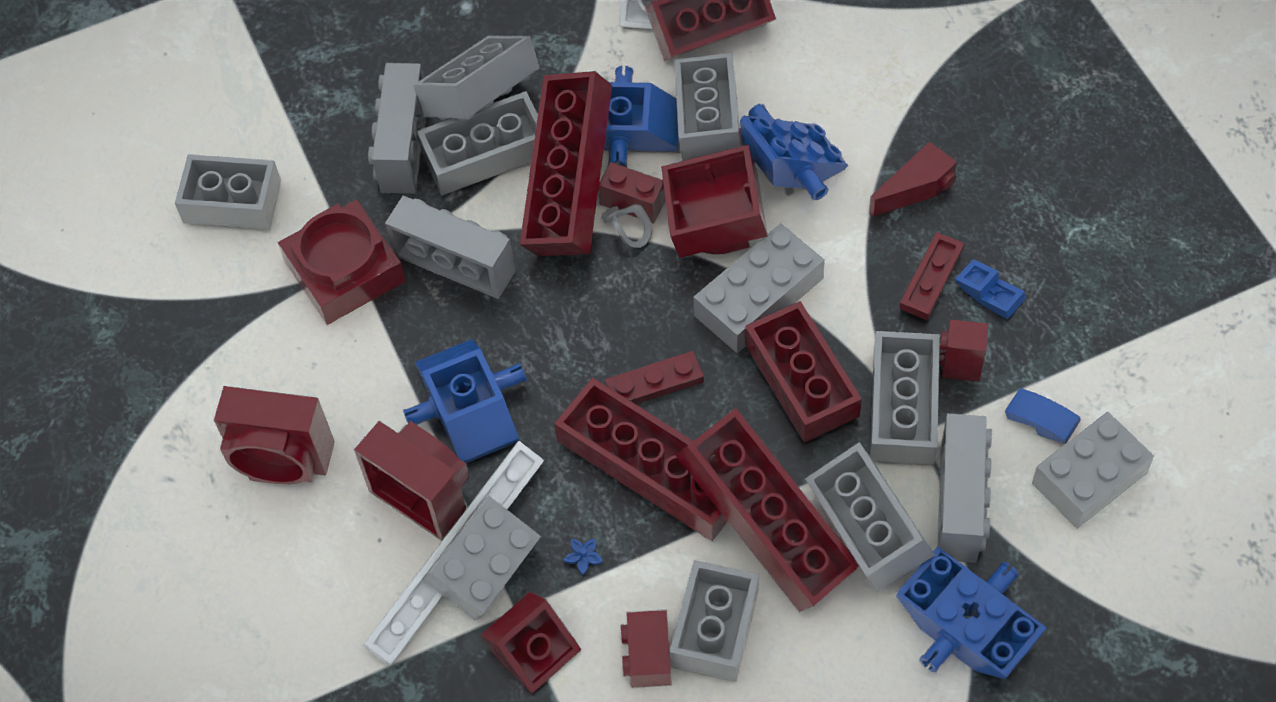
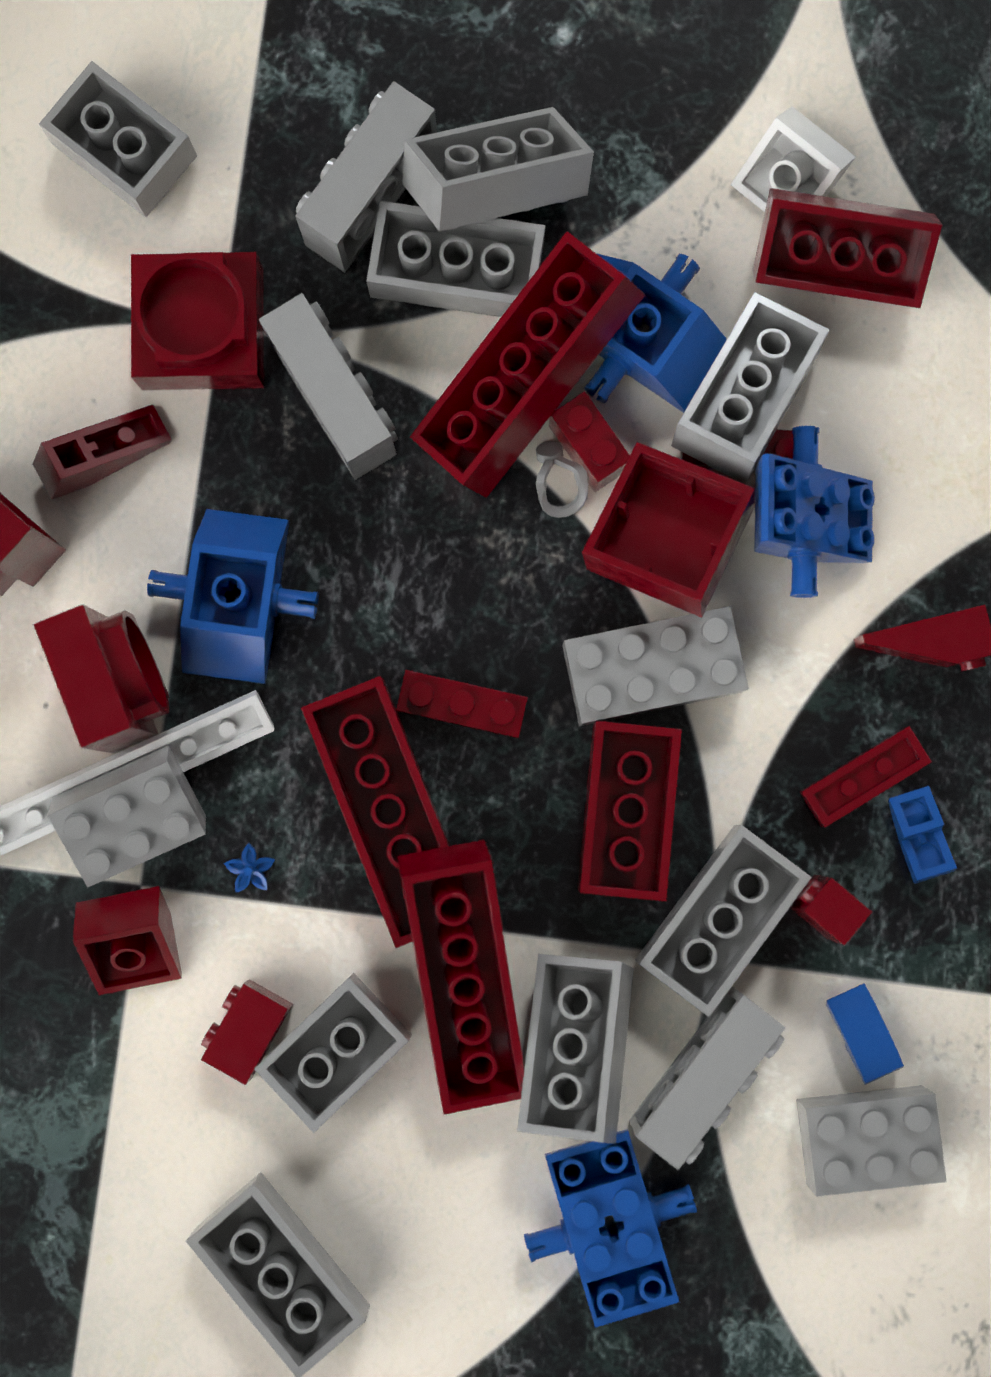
camera: 30 degrees right, 25 degrees up
none -> dark red slope [32,404,172,500]

